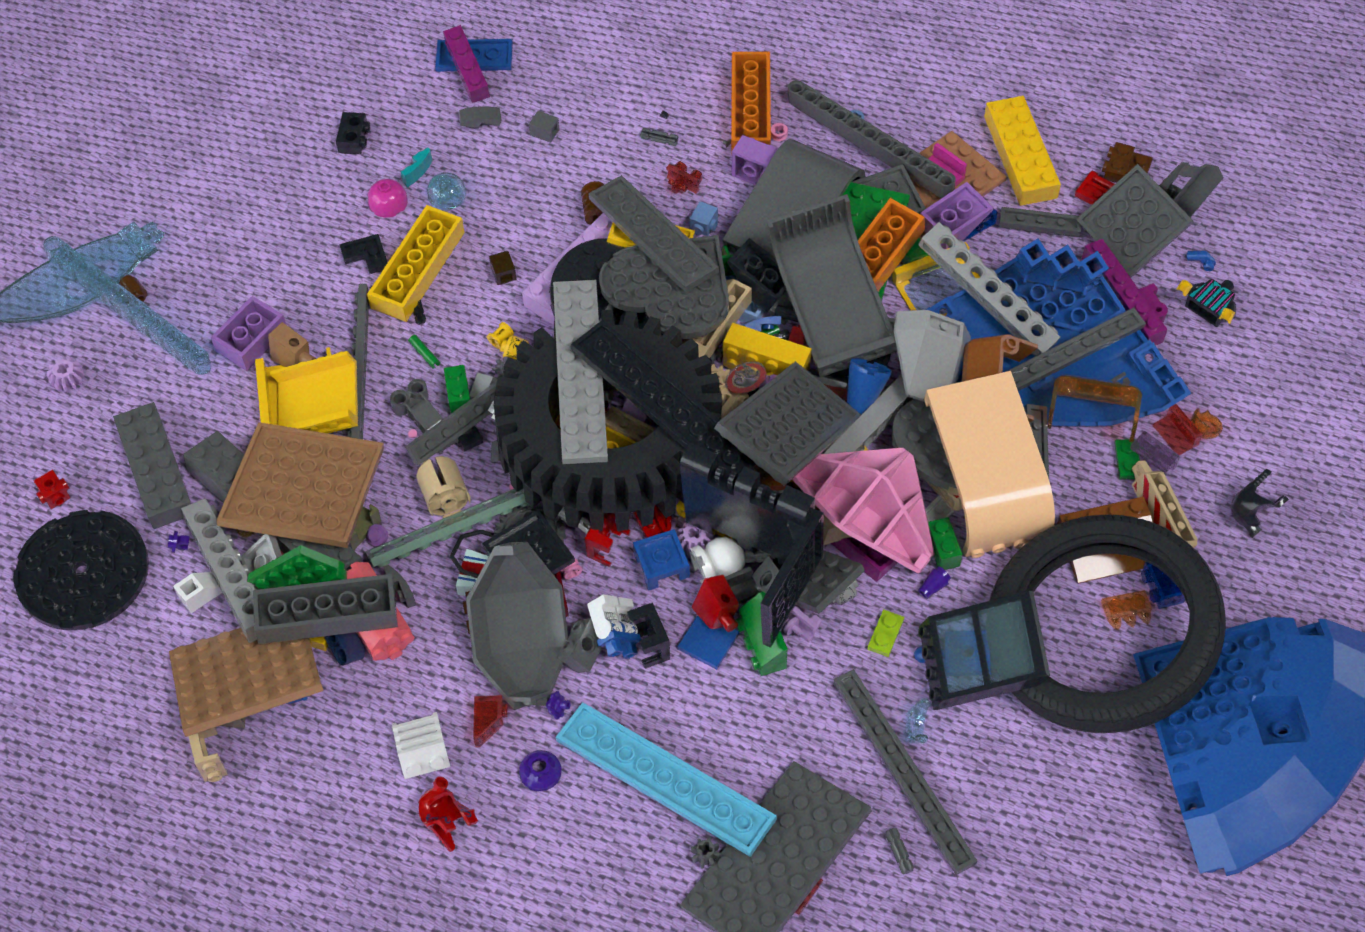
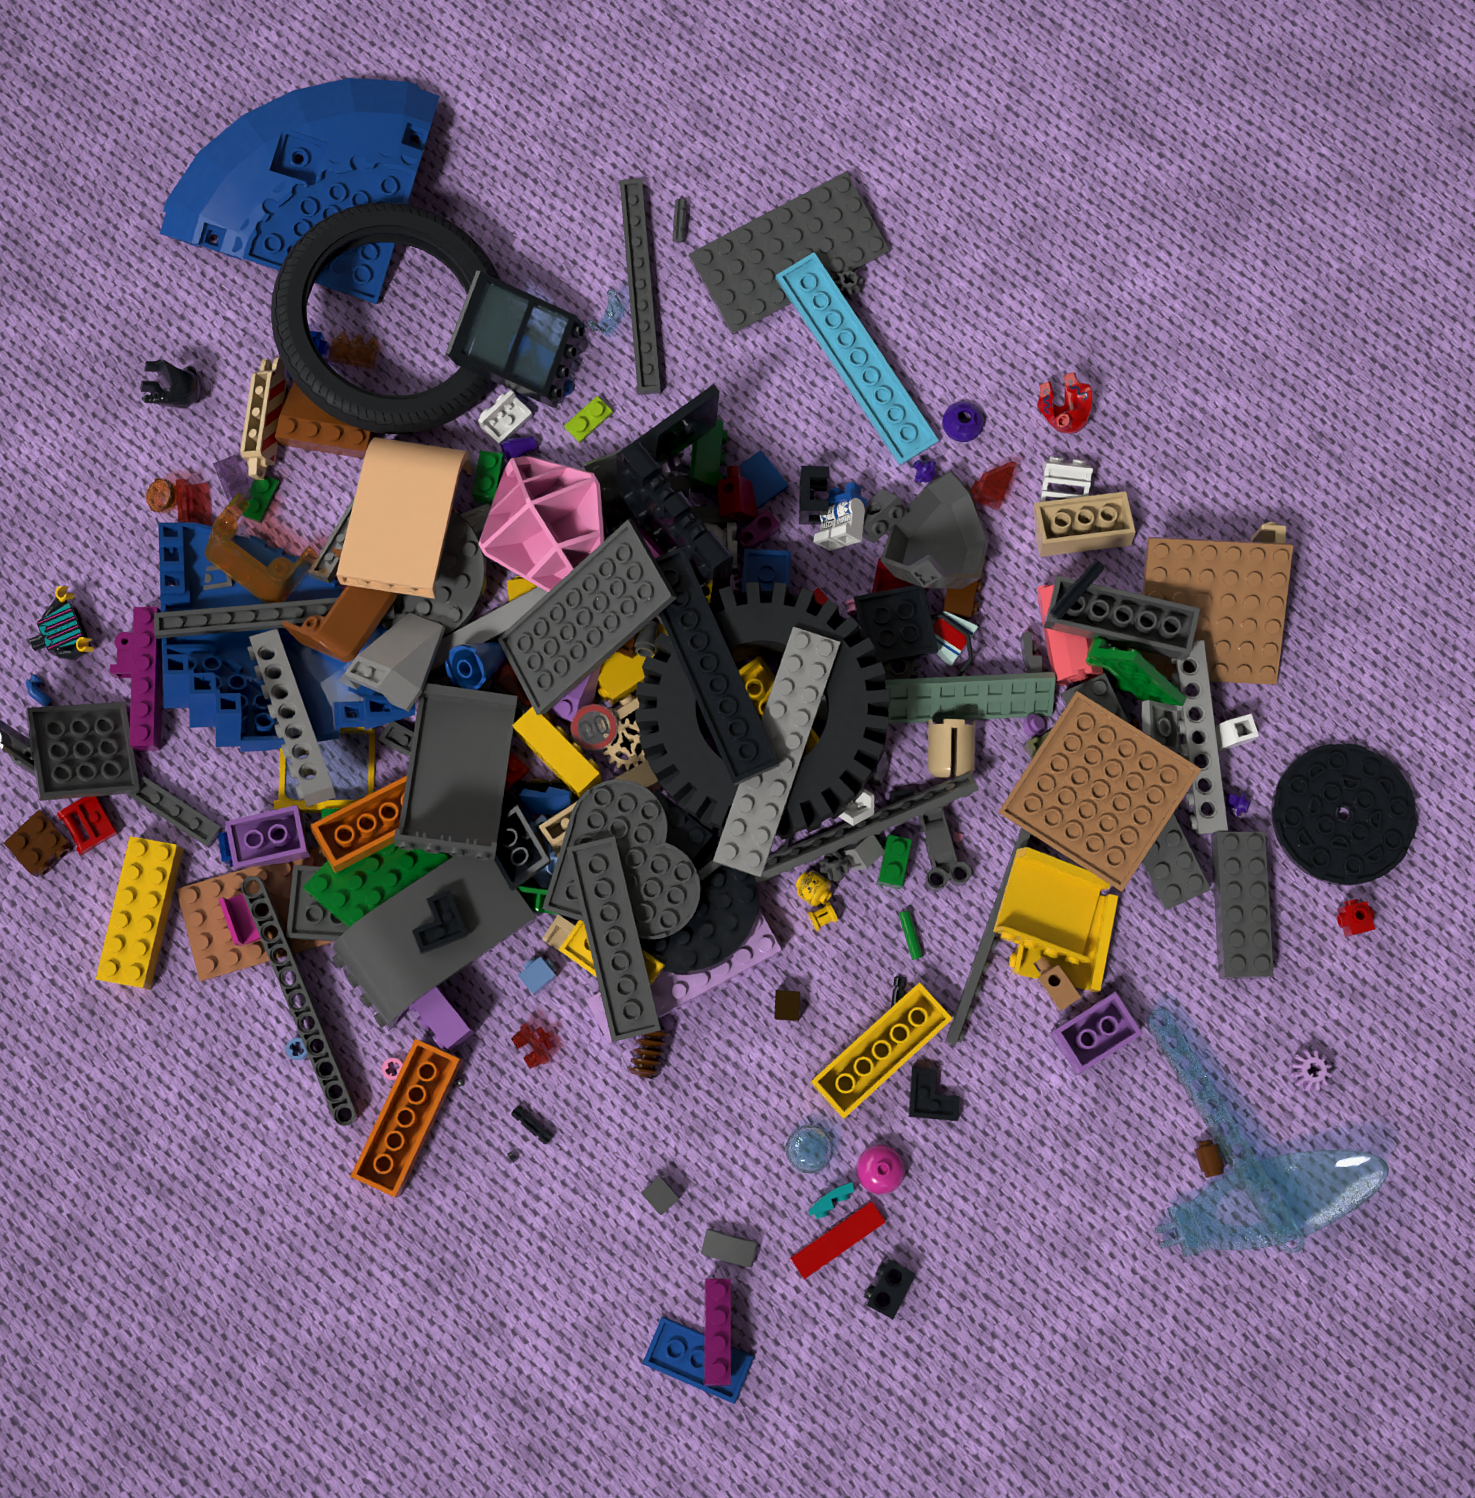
camera: 160 degrees left, 20 degrees up
none -> black plate [412,890,468,955]
none -> white bracket [478,390,533,446]
none -> magenta leg [735,509,780,549]
none -> red tile [790,1201,886,1279]
none -> tan slope [1034,491,1136,557]
none -> black axle [1050,560,1105,620]

